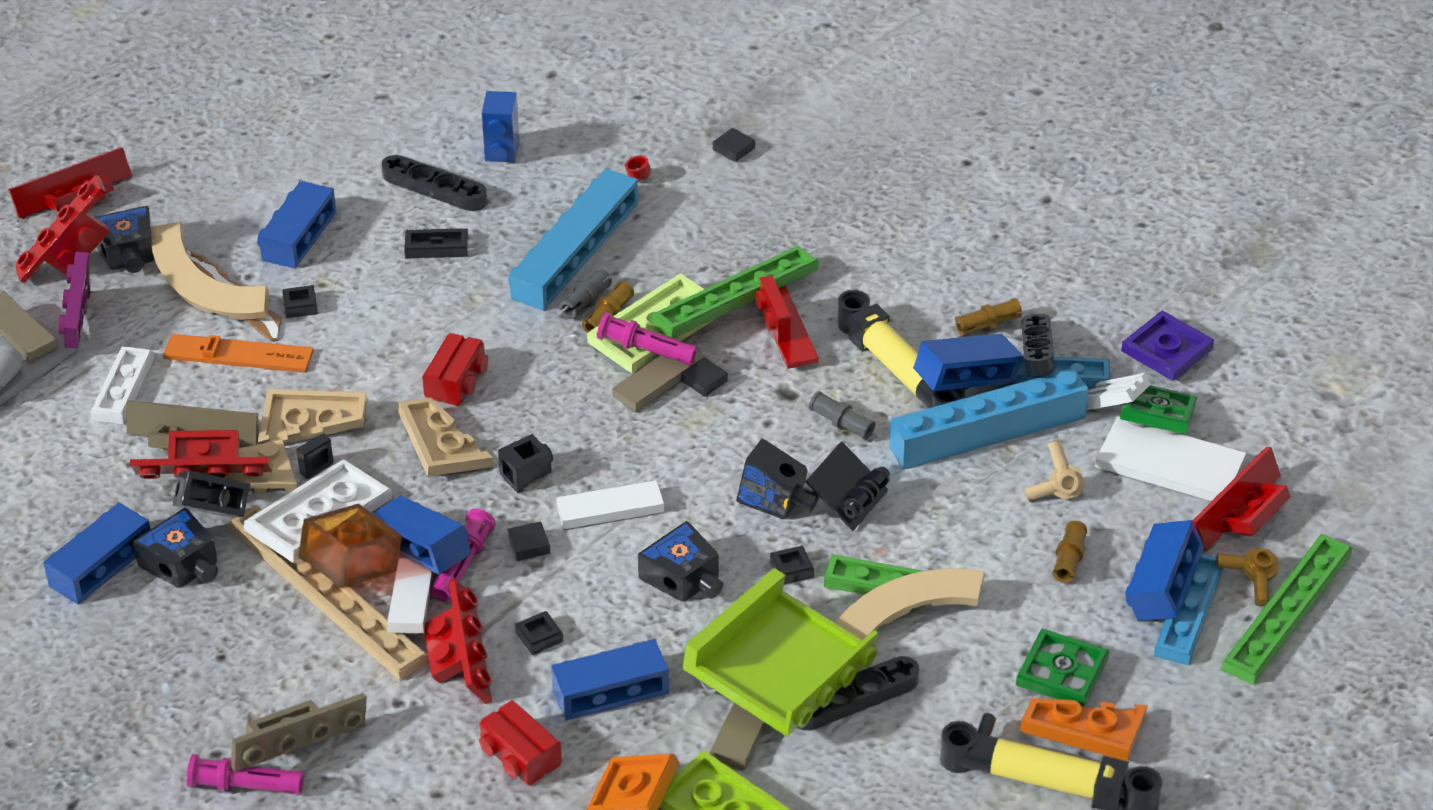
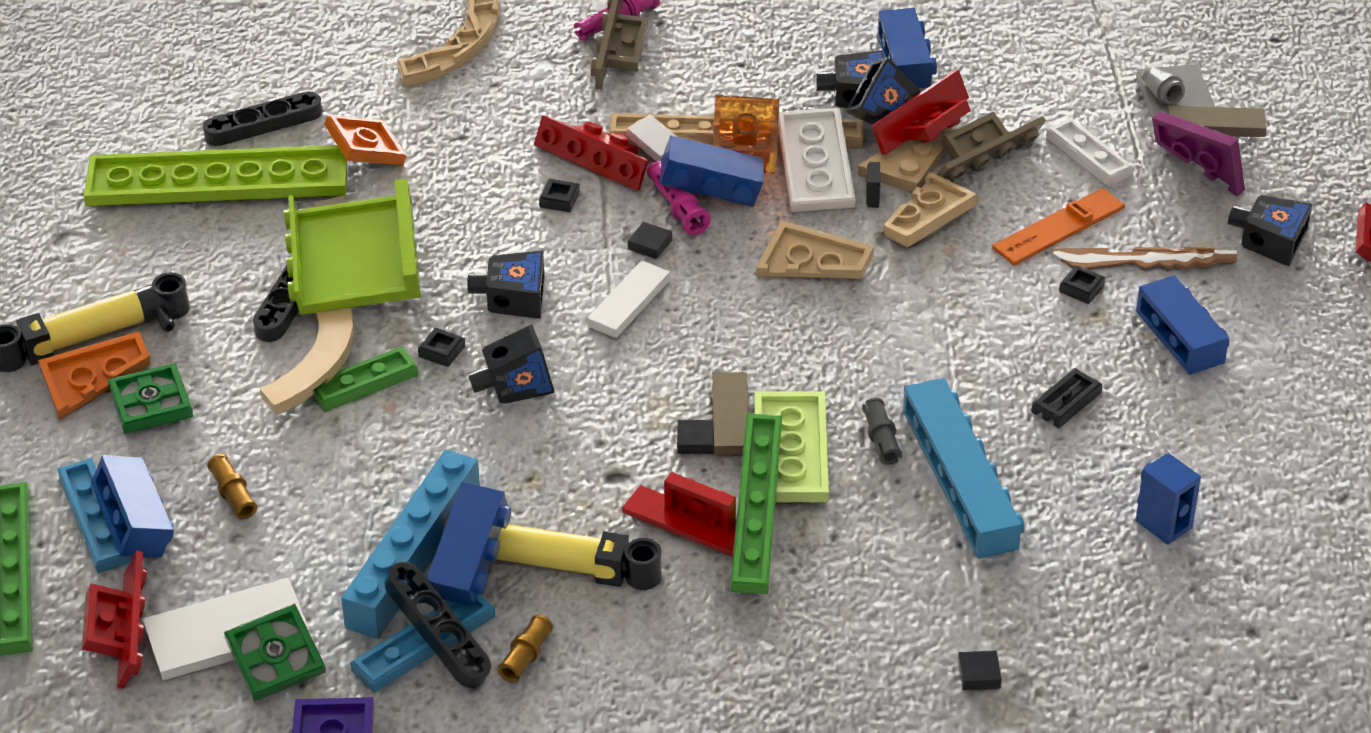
camera: 135 degrees right, 0 degrees up
red bracket [15,175,110,284] -> none
tan tile [151,222,269,319] -> none
black beam [381,155,487,211] -> none
red brick [422,333,488,406] -> none
red brick [479,700,562,786] -> none
black brick [498,434,553,493] -> none
blue brick [551,639,669,721] -> none
pearl gold pin [582,281,635,333] -> none
dark pink pin [597,311,697,366] -> none
red hinge [625,155,651,182] -> none
black hinge [805,441,890,531] -> none
dark grey pin [809,391,876,440] -> none
tan piece [1024,439,1085,501] -> none
white tile [1086,373,1151,410] -> none
pearl gold piece [1215,548,1278,606] -> none

